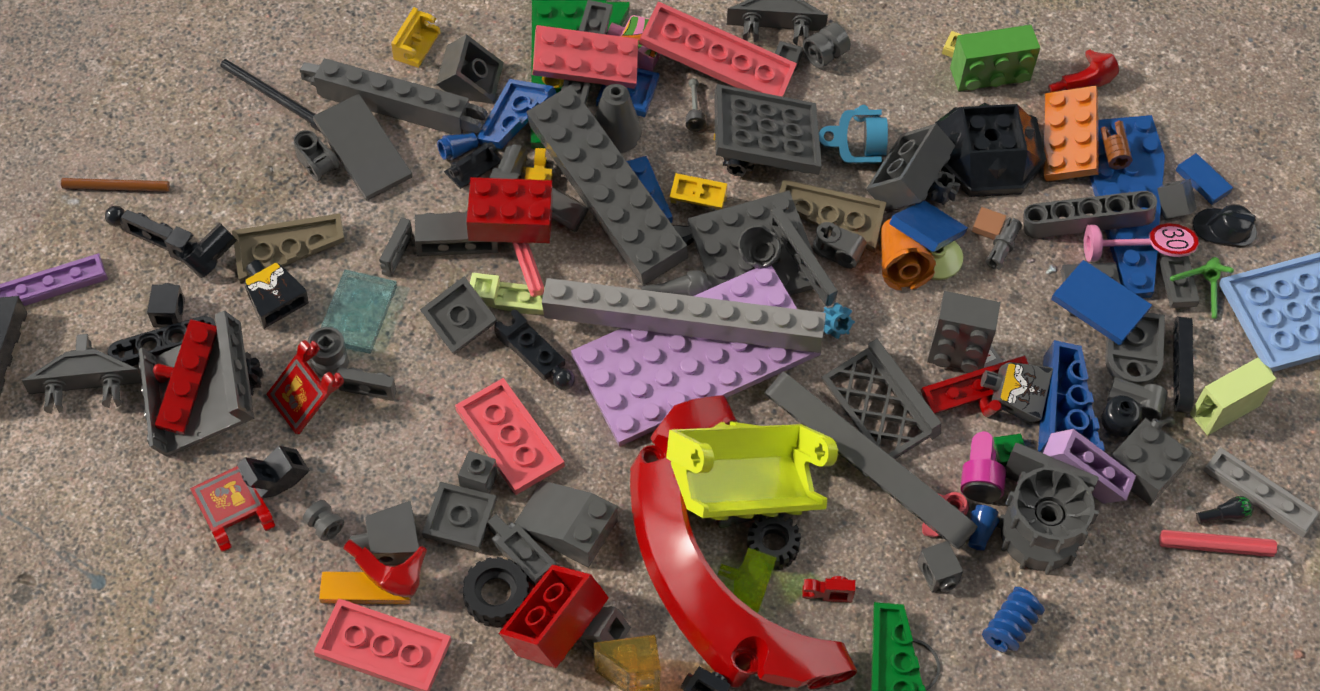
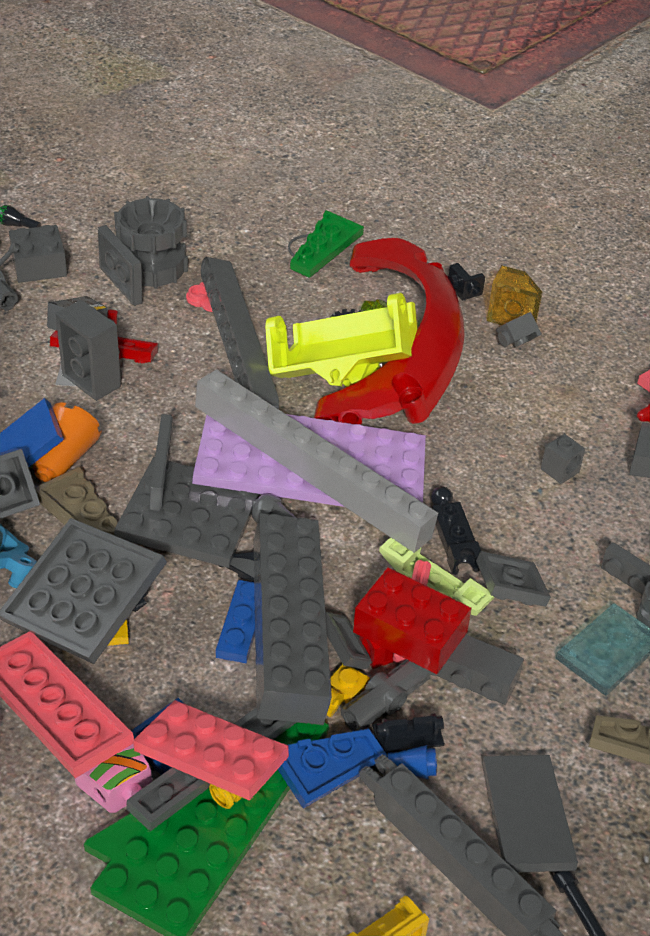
camera: 150 degrees left, 15 degrees down
dark grey piece [294,130,340,181] -> none
dark grey tile [379,217,413,277] -> none
dark grey plate [422,482,497,552] -> none
dark grey slope [436,34,504,104] -> none
coral plate [455,378,565,495] -> none
black tyre [462,557,529,627] -> none
dark grey hinge [487,514,557,587] -> none
red brick [499,564,609,668] -> none
dark grey slope [514,480,618,568] -> none
dark grey cone [594,84,642,153] -> none
yellow hinge [670,173,728,210] -> none
dark grey hinge [685,78,706,132] -> none
dark grey hair [738,225,782,269] -> none
red plate [802,576,856,603] -> none
dark grey piece [812,222,867,269] -> none
dark grey fence [821,338,941,459] -> none
dark azure gear [824,302,855,339] -> none
dark grey brick [917,541,963,593] -> none
dark pink piece [960,431,1006,502] -> none
blue cone [968,505,999,551] -> none
blue piece [982,587,1045,652] -> none
green plate [993,433,1025,467] -> none
blue wedge [1038,340,1105,453] -> none
lavender brick [1043,429,1136,504] -> none
black head [1101,395,1142,437] -> none
coral axle [1159,530,1277,557] -> none

